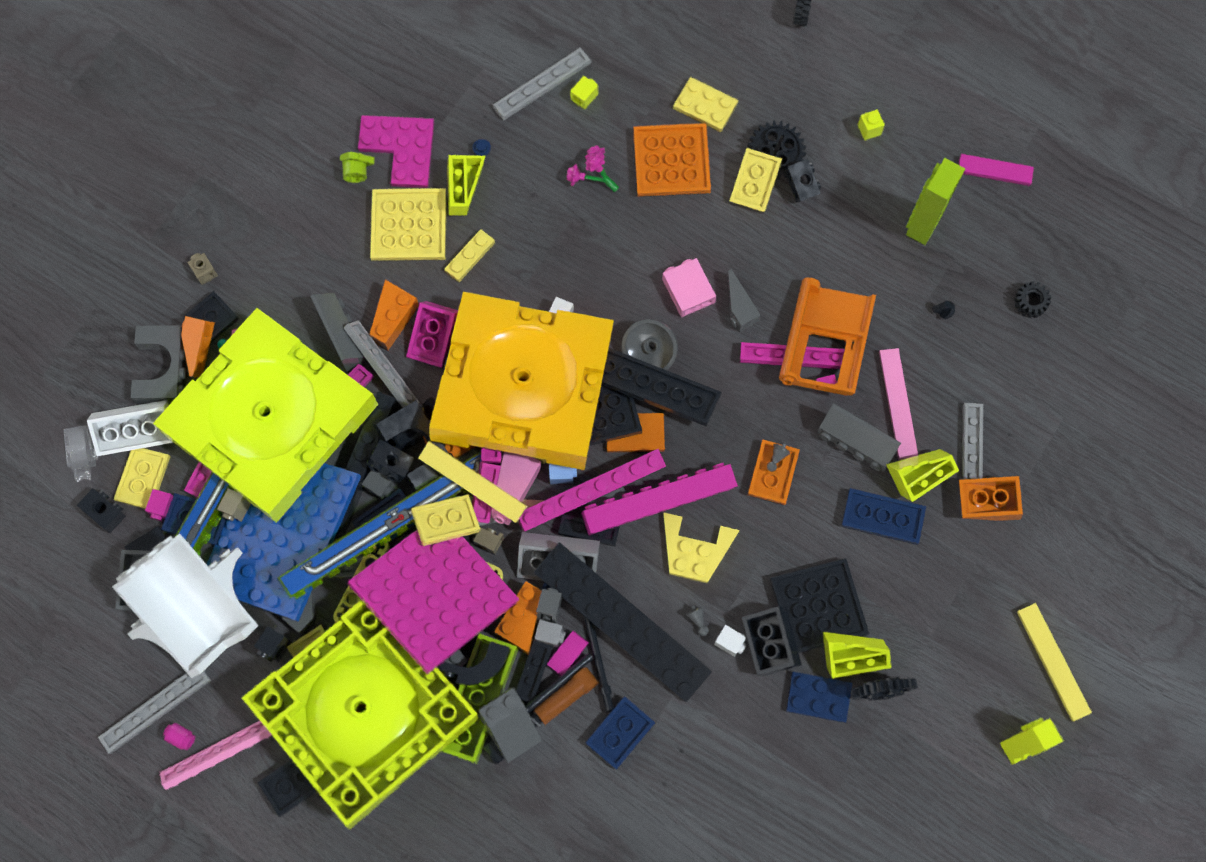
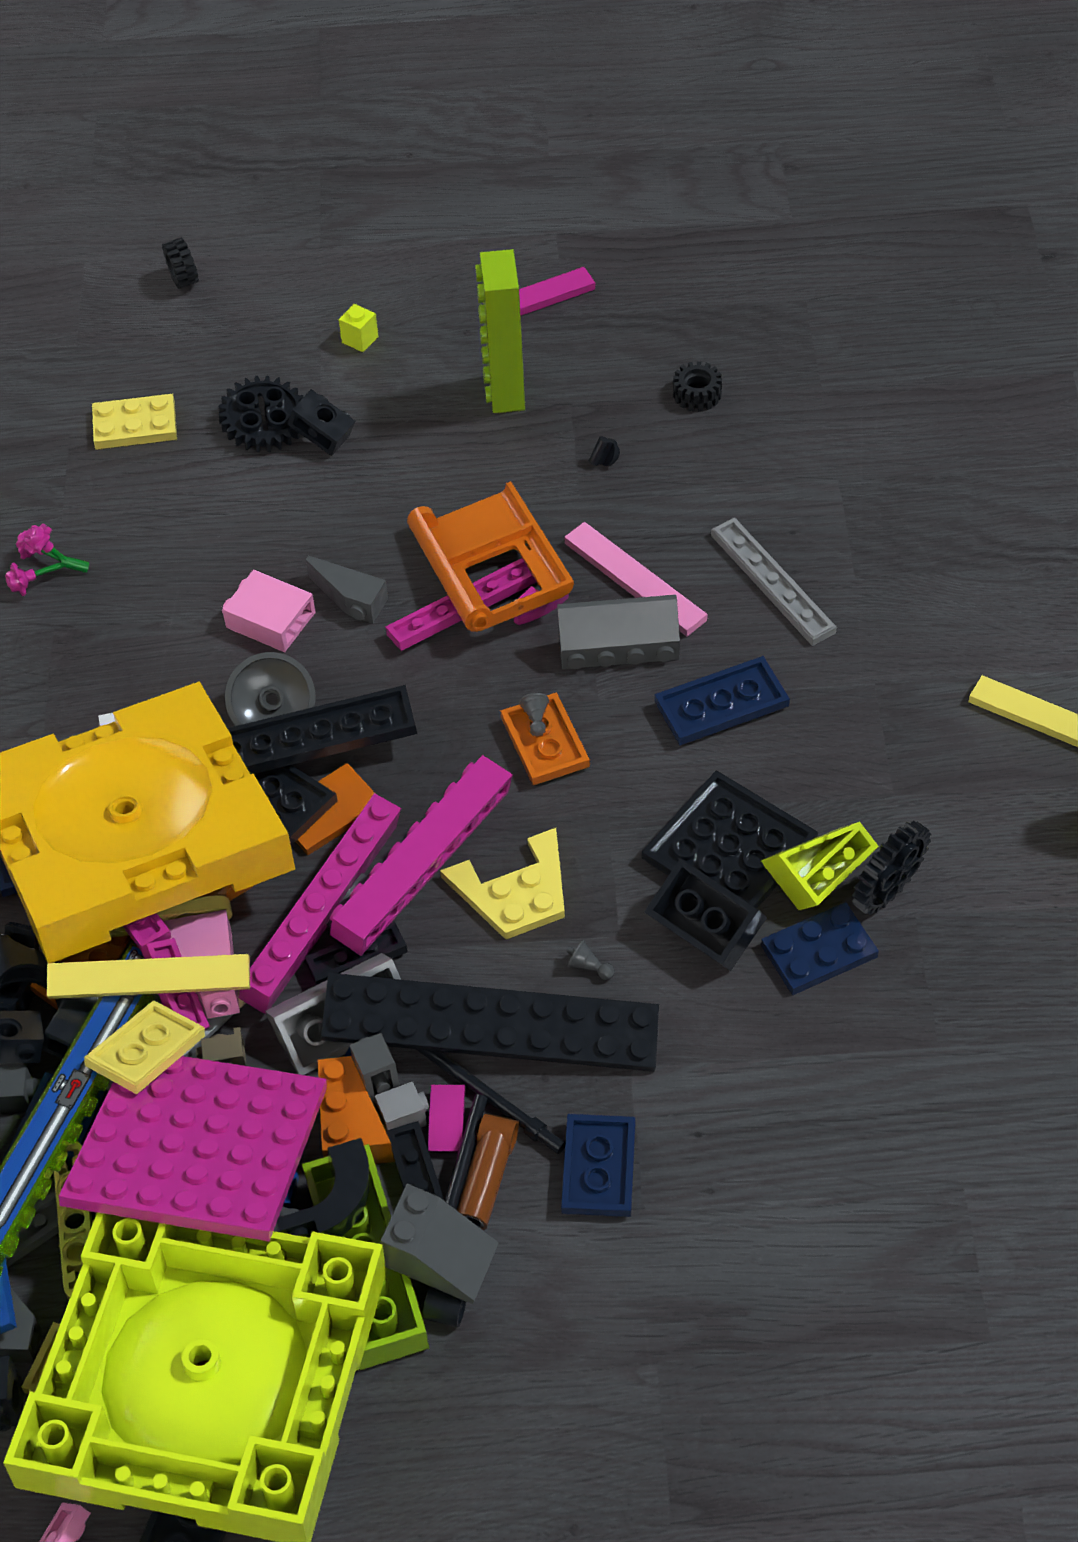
camera: 35 degrees left, 20 degrees down
light blue brick [549,464,577,484] -> none
orange plate [634,123,711,196] -> none
white brick [714,625,747,657] -> none
light yellow plate [730,148,782,213] -> none
neon yellow wedge [886,449,959,502] -> none
orange slope [959,476,1023,521] -> none

